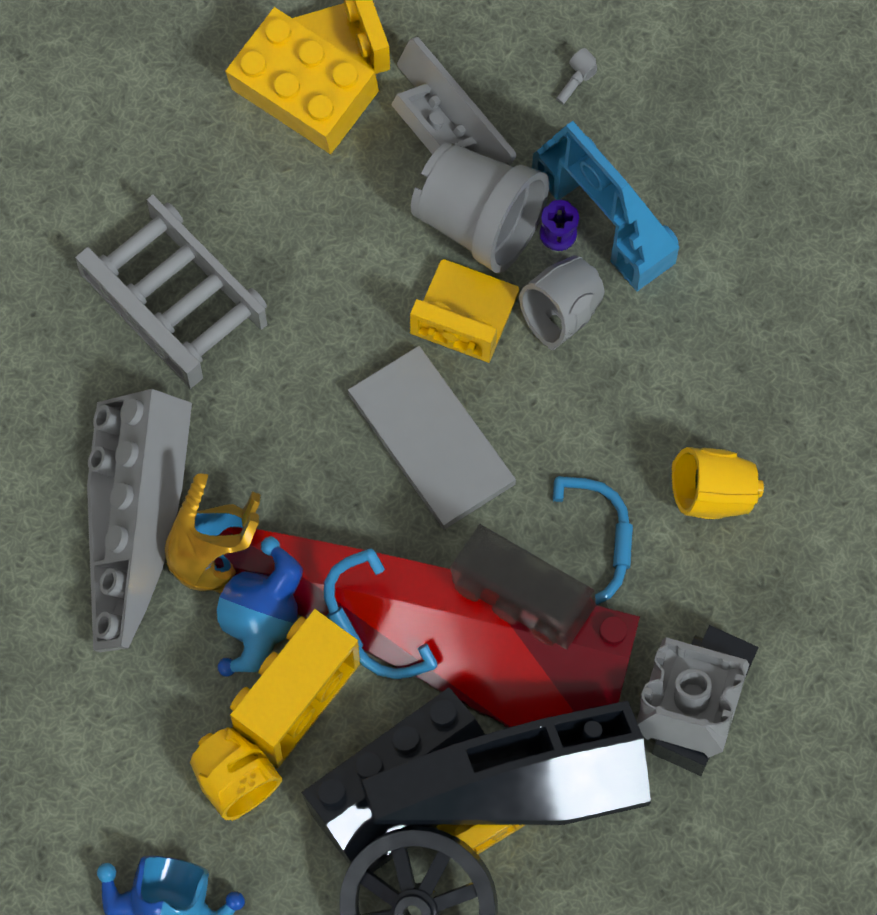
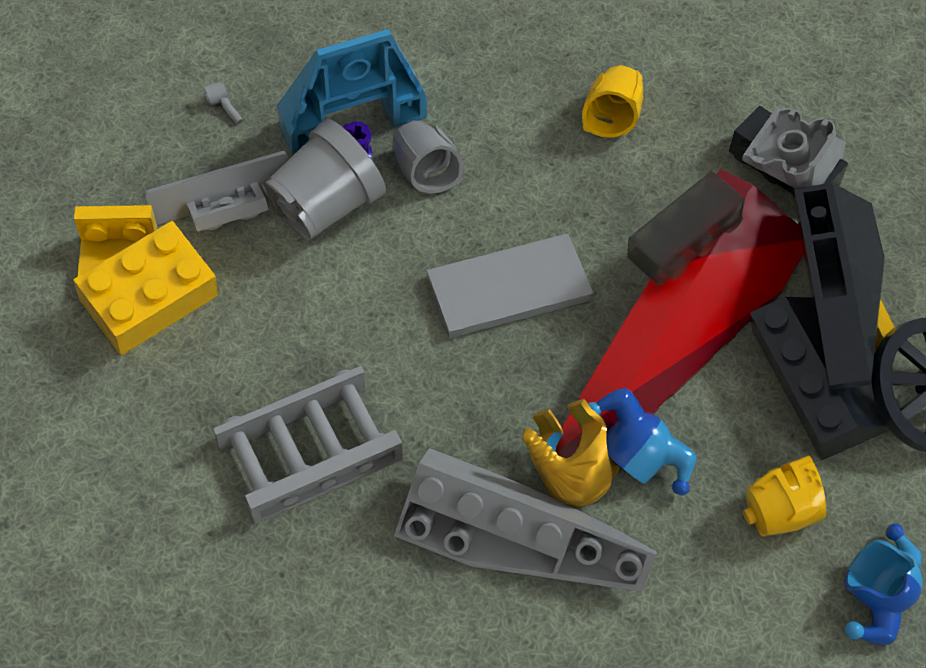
camera: 75 degrees left, 10 degrees down
yellow brick [230,609,360,769] -> none
dark azure piece [324,548,438,679] -> none
yellow bracket [410,259,519,363] -> none
dark azure piece [545,476,633,605] -> none

